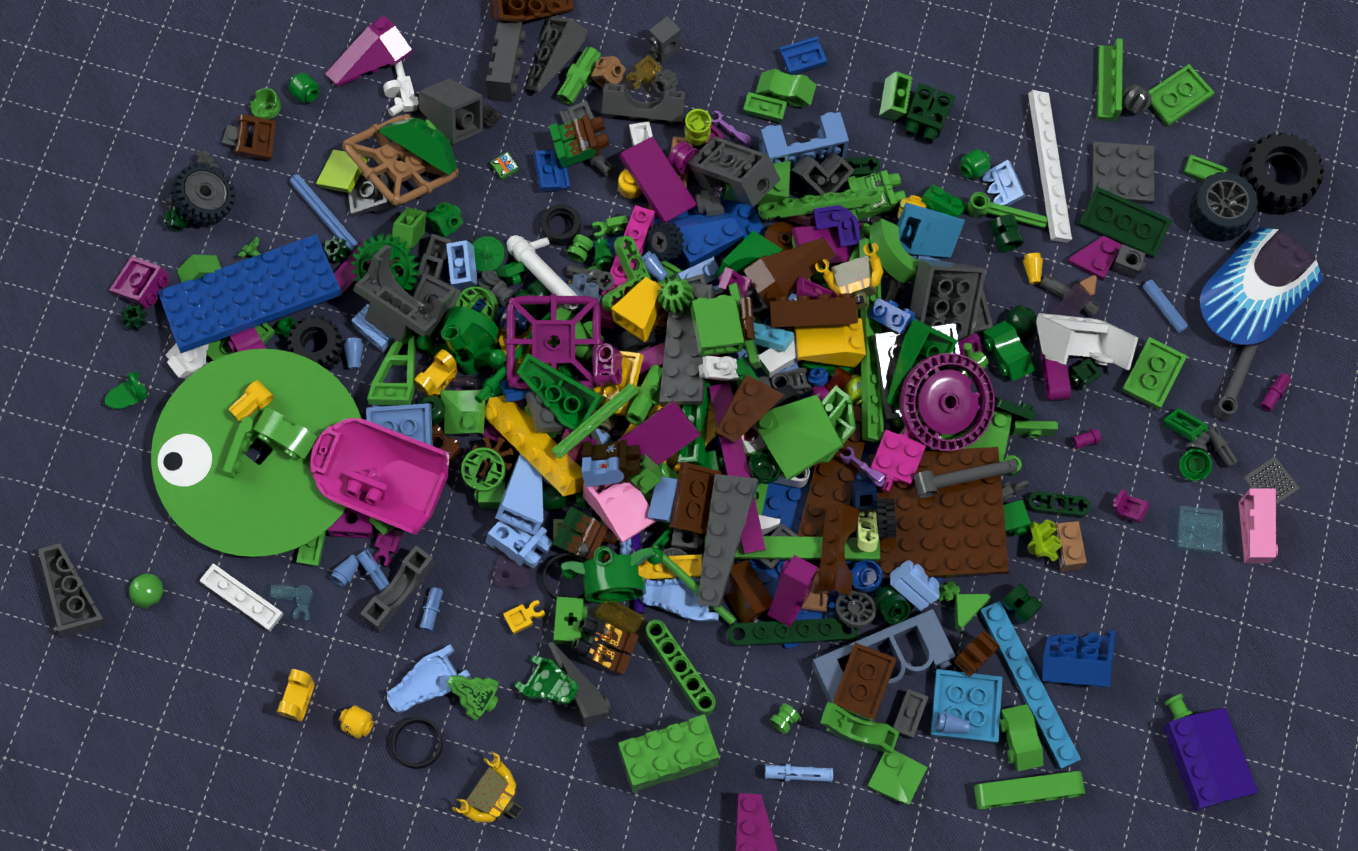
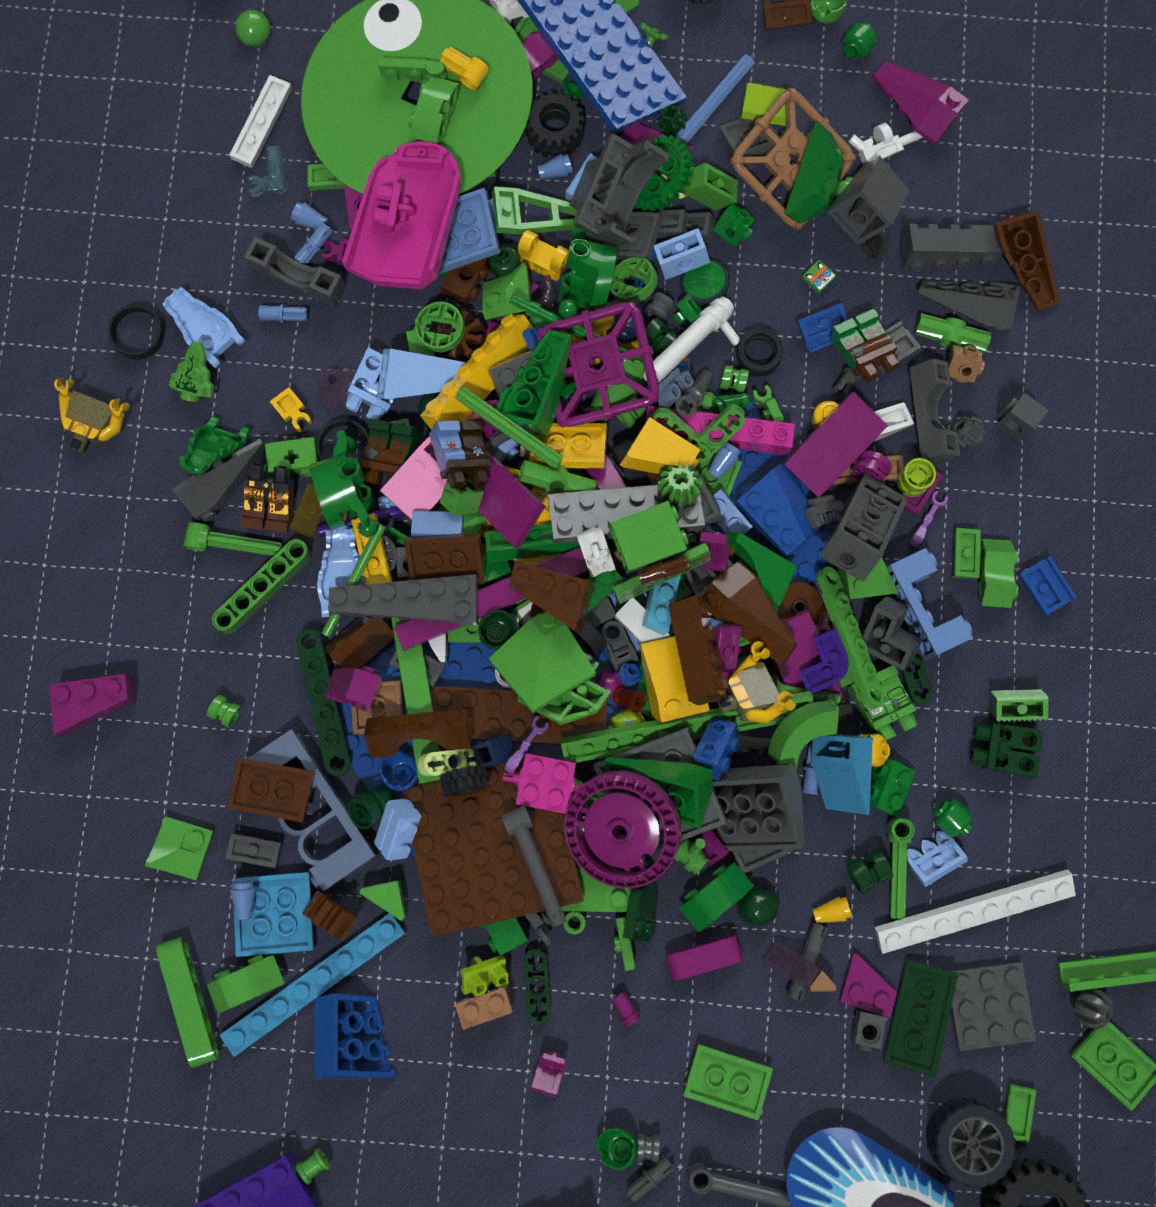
camera: 80 degrees right, 10 degrees up
yellow piece [277,669,314,722] -> none
yellow head [339,705,374,739] -> none
dark grey wheel [478,271,501,291] -> none
magenta piece [594,343,622,387] -> none
bright green piece [618,714,719,795] -> none
clear yellow plate [626,55,662,89] -> none
black wheel [646,222,684,261] -> none
light blue pin [765,764,833,782] -> none
bright green arch [820,702,899,753] -> none
dark grey wheel [835,590,876,629] -> none
bright green plant [937,581,960,601] -> none
dark green wheel [1001,583,1043,624] -> none
white windscreen [1036,313,1138,370] -> none
dark green bracket [1069,358,1102,390] -> none
medium blue axle [1143,280,1188,333] -> none
green tile [1163,408,1209,442] -> none
clear light blue plate [1177,506,1223,554] -> none
none -> bright green axle [183,522,282,556]

